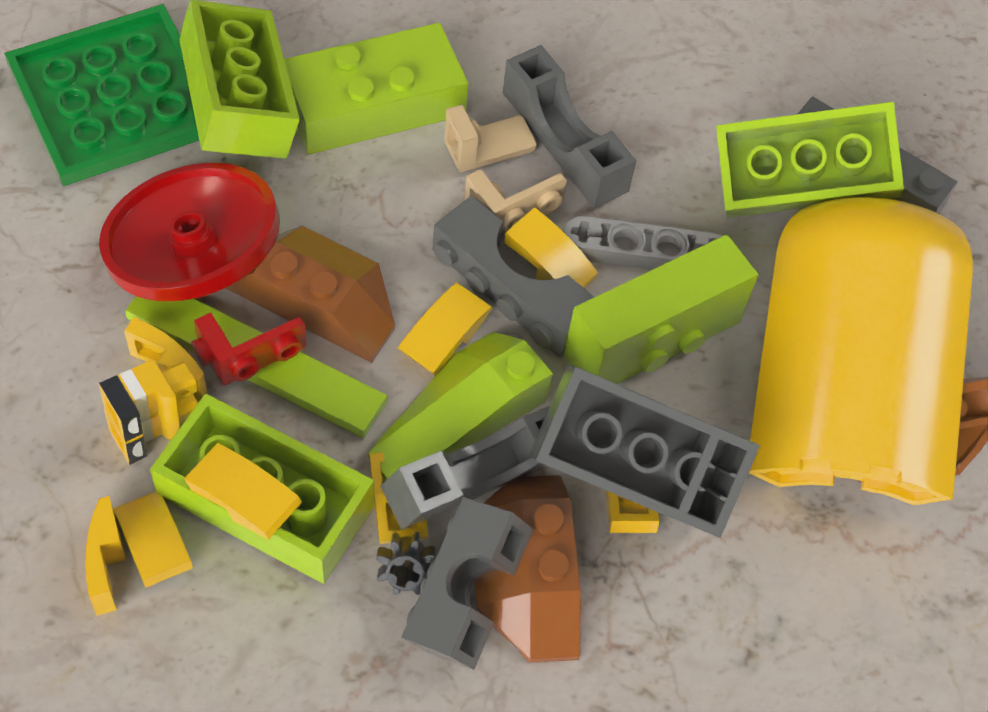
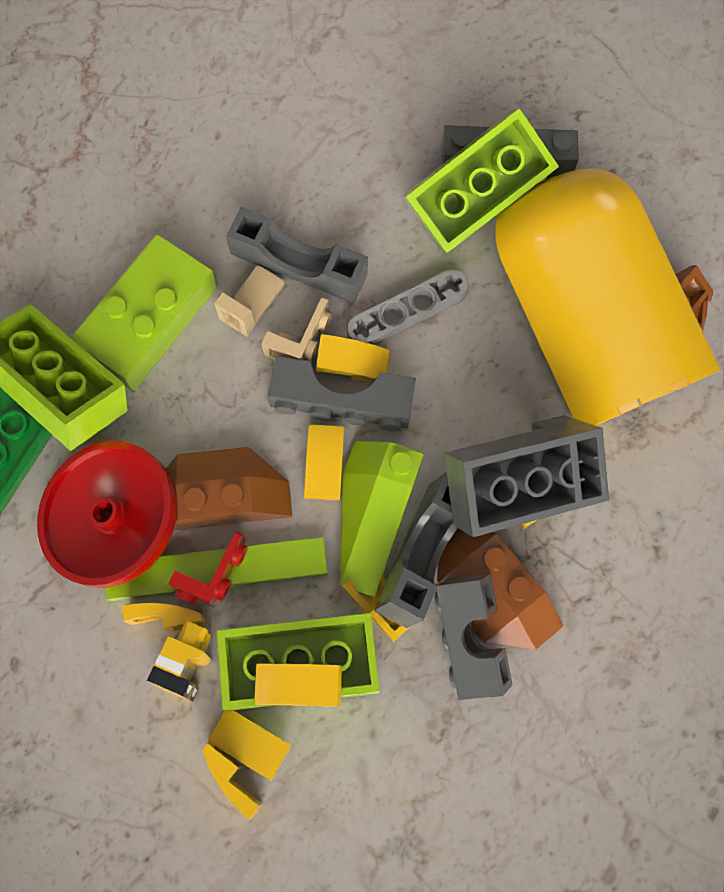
camera: 30 degrees left, 15 degrees up
black gear [376,532,436,596] -> none
lime brick [564,234,759,384] -> none

